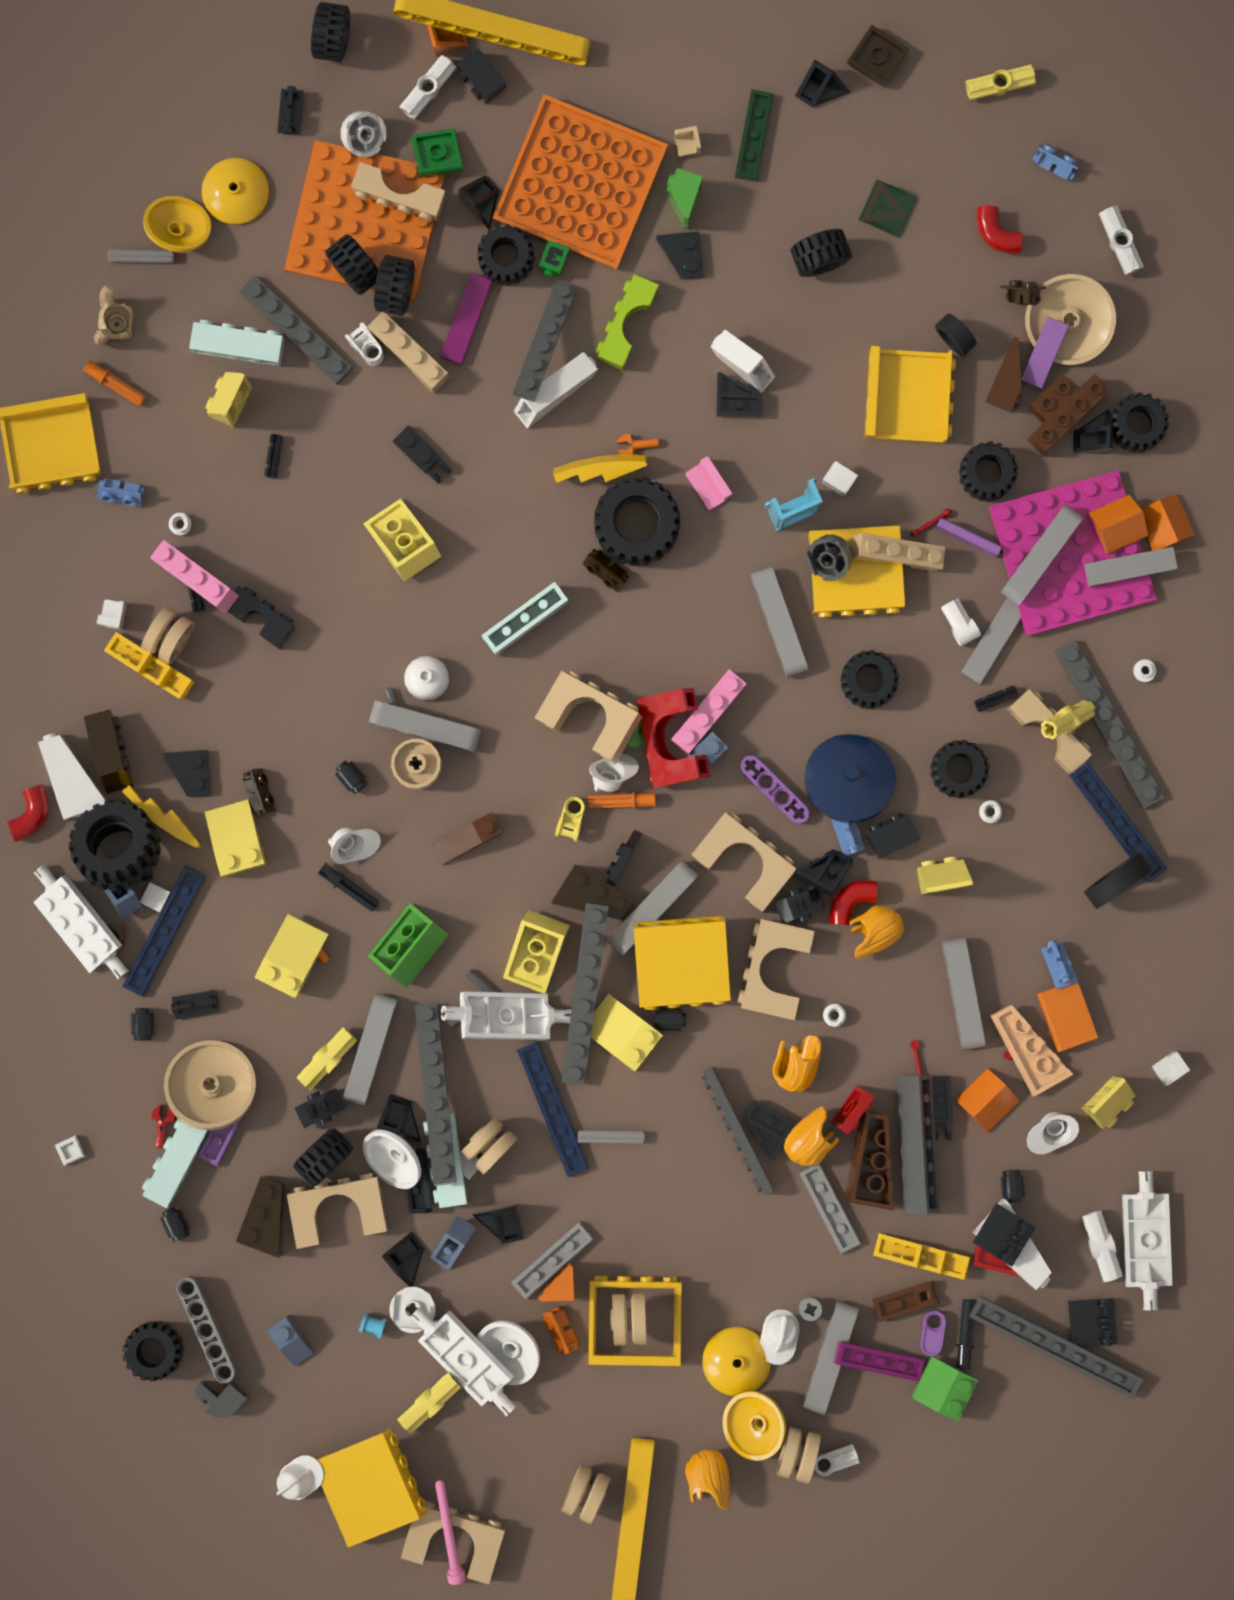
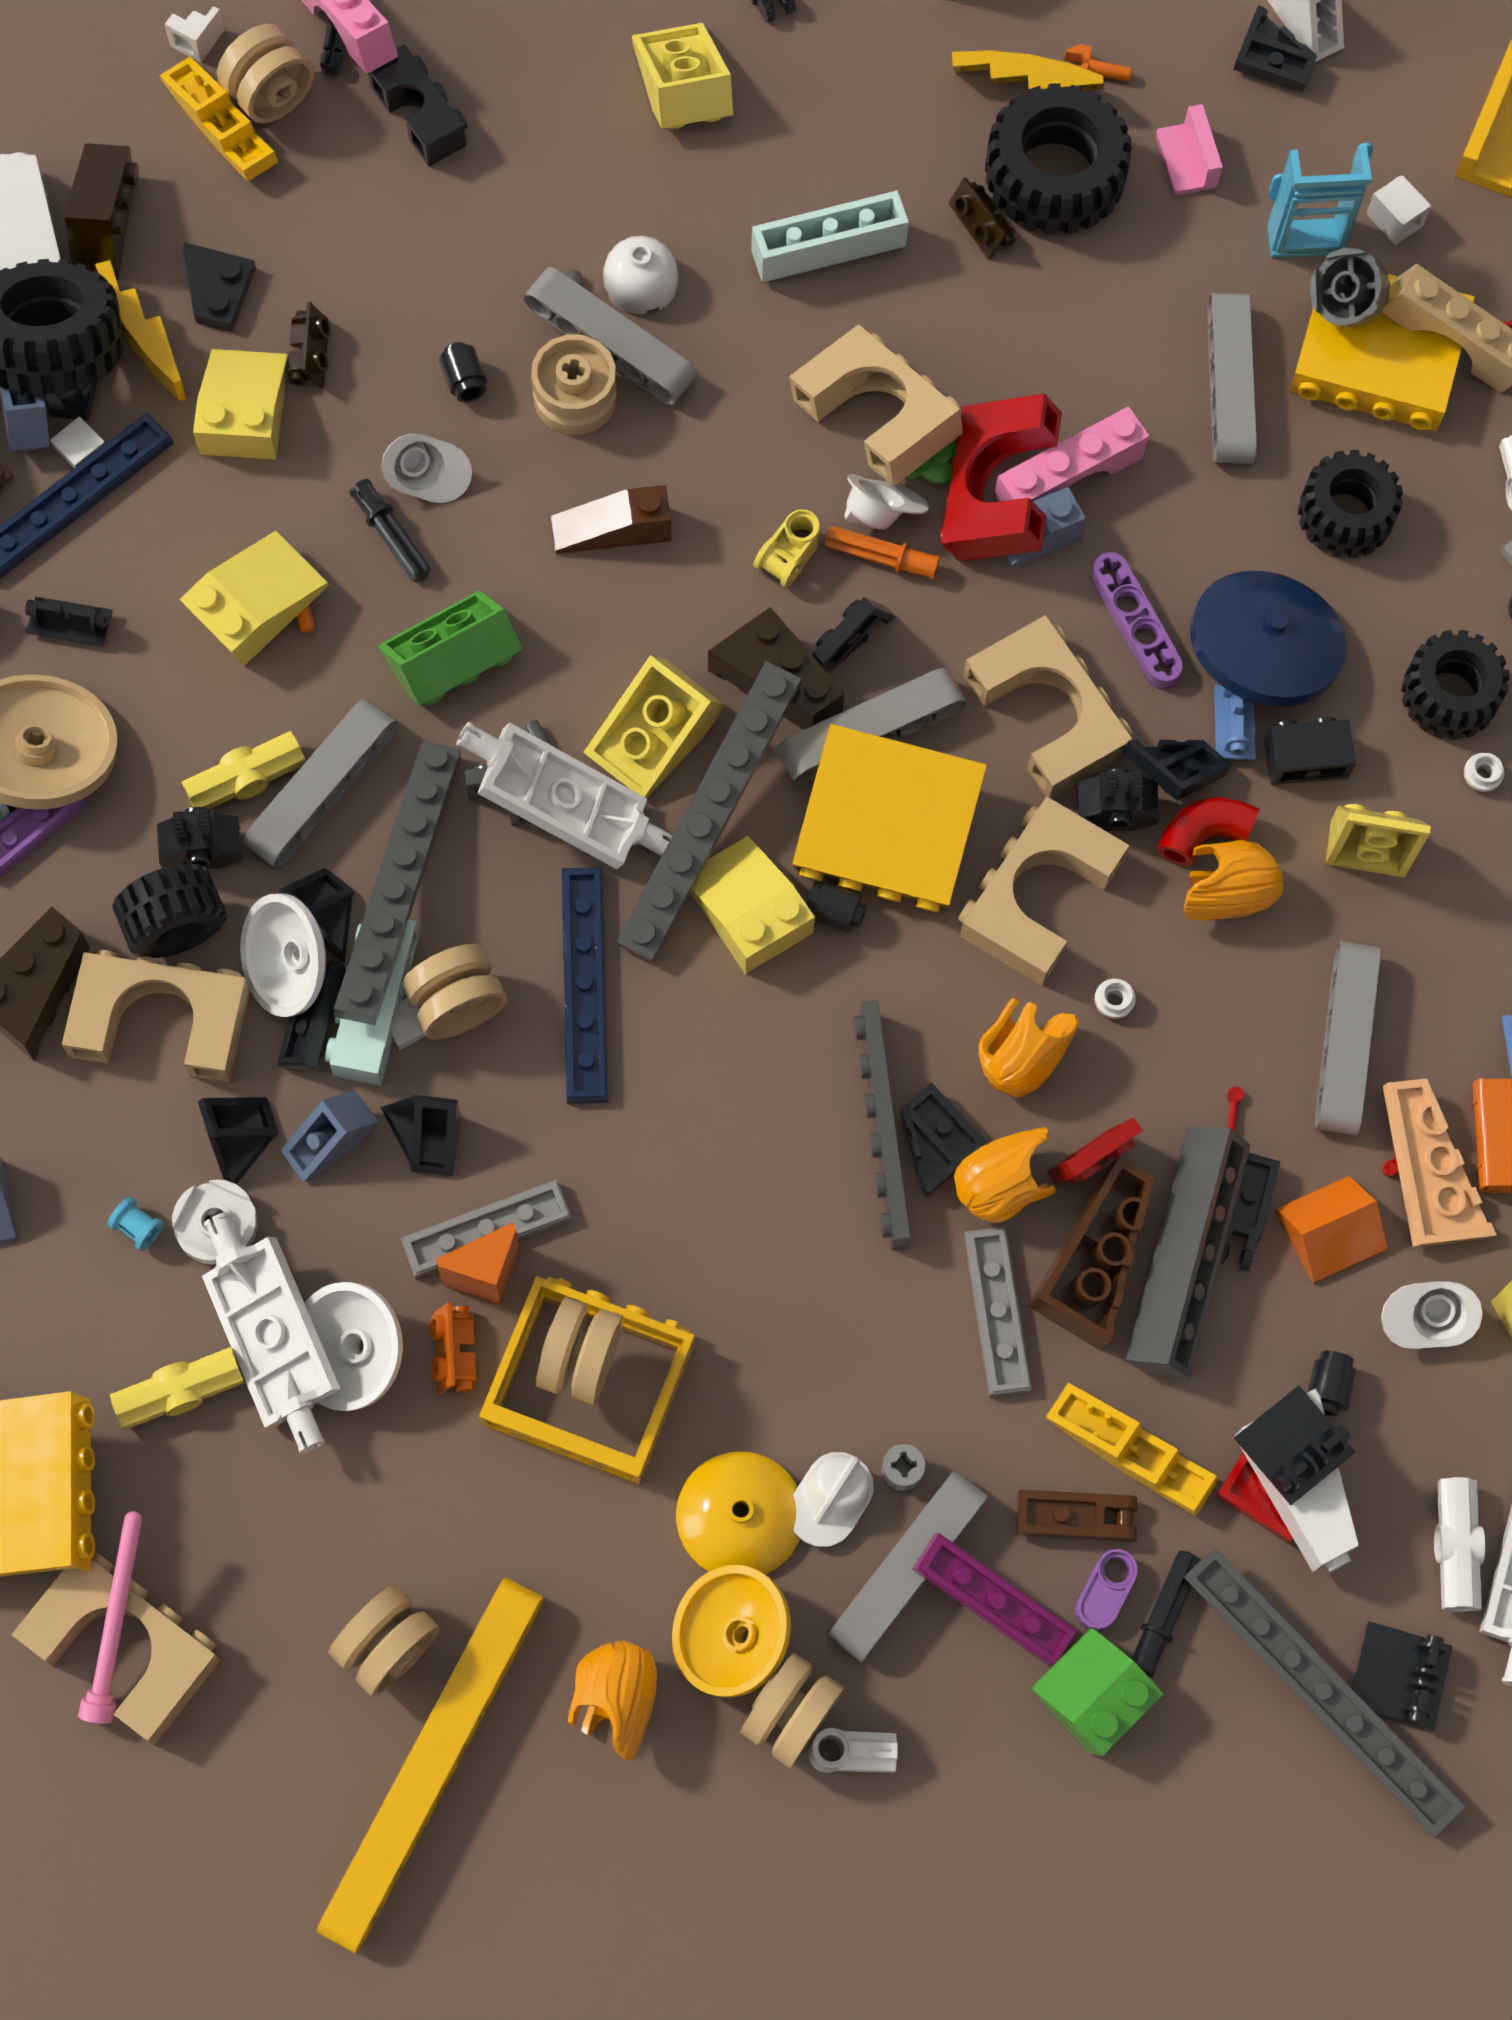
camera: 15 degrees right, 15 degrees down
light grey axle [578,1130,645,1144] -> none

